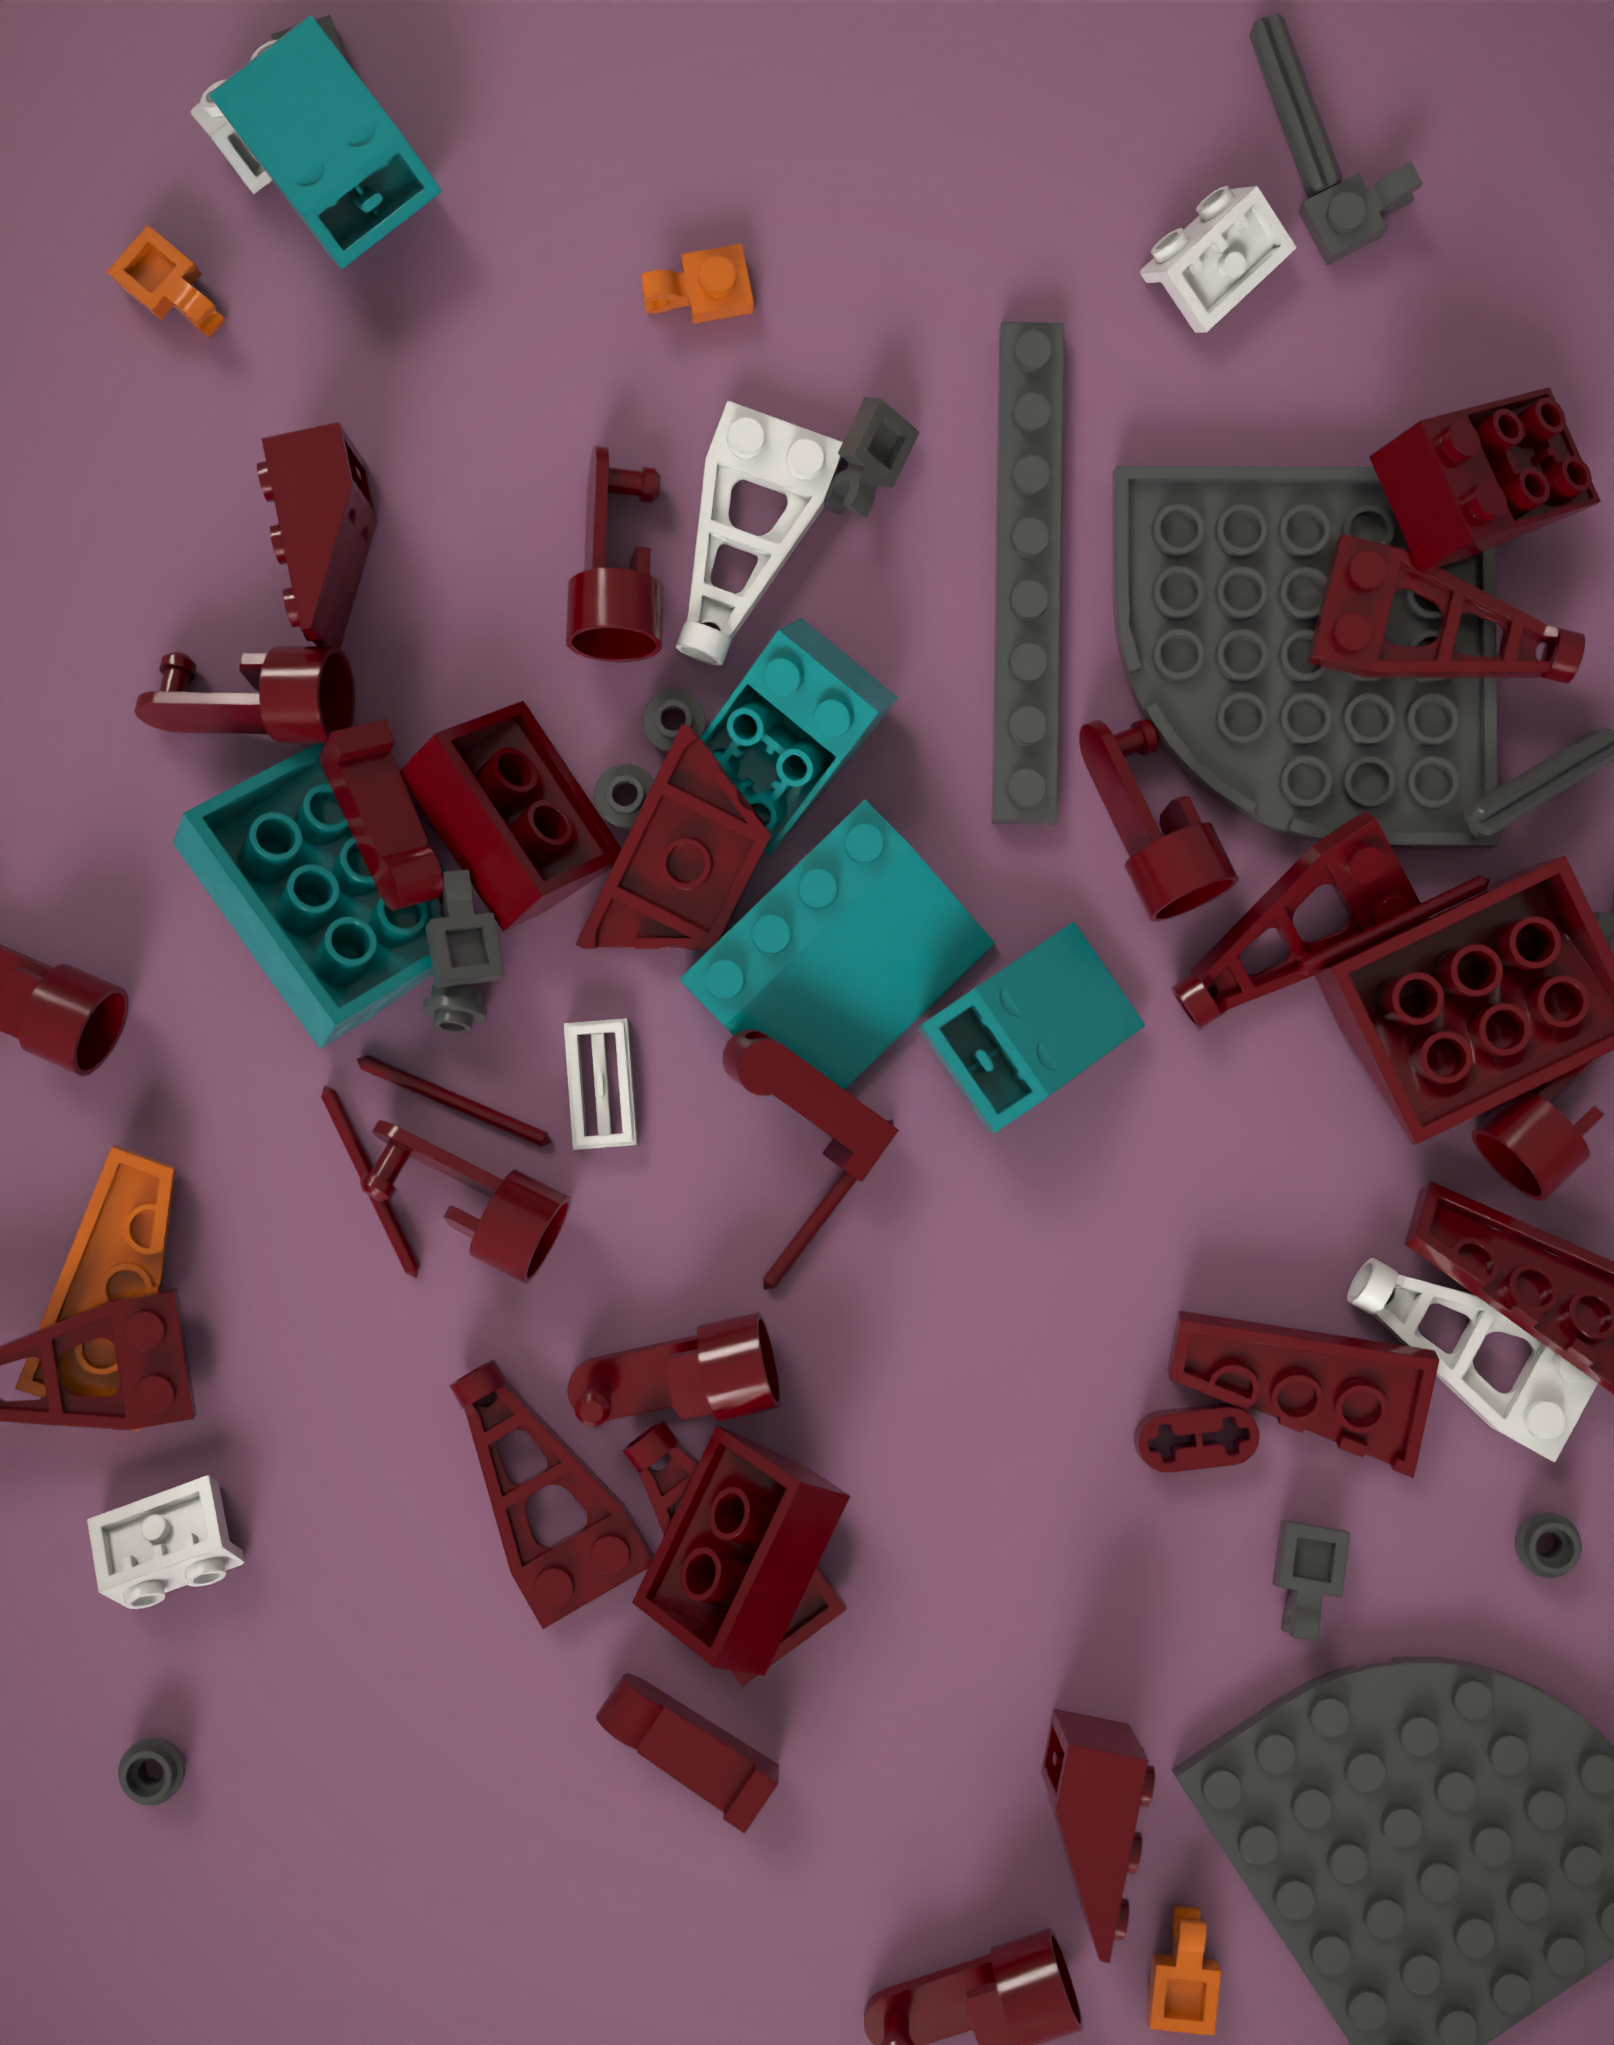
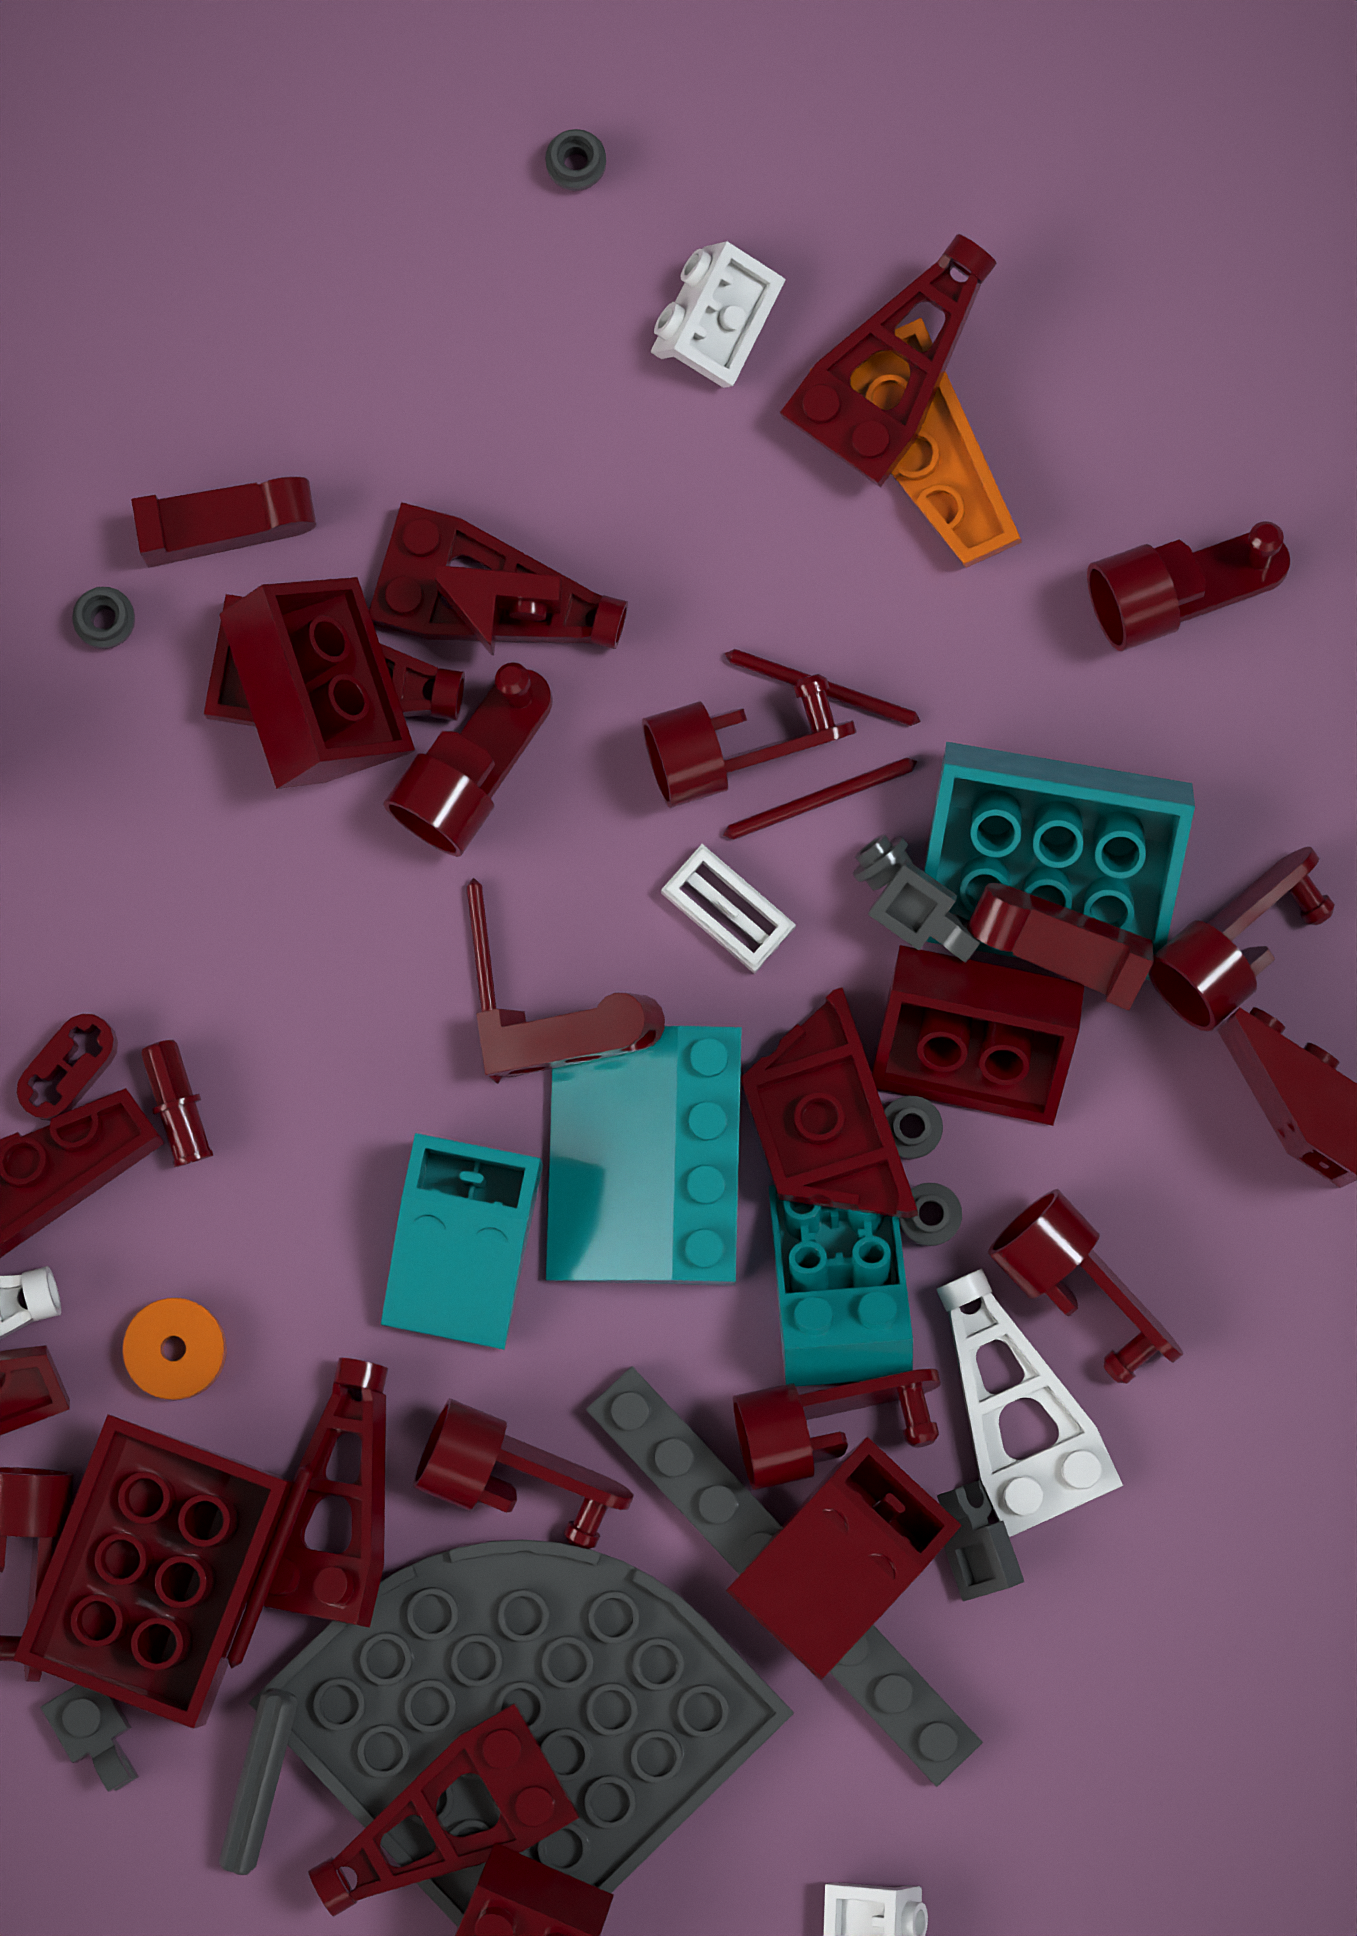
camera: 140 degrees right, 5 degrees down
orange plate [640,243,754,324] -> none
none -> dark grey plate [72,587,135,649]
none -> orange piece [123,1298,227,1400]
none -> dark red axle [141,1040,213,1167]
none -> dark red slope [435,565,563,656]
none -> dark red slope [725,1437,962,1680]
none -> dark red piece [733,1369,941,1490]

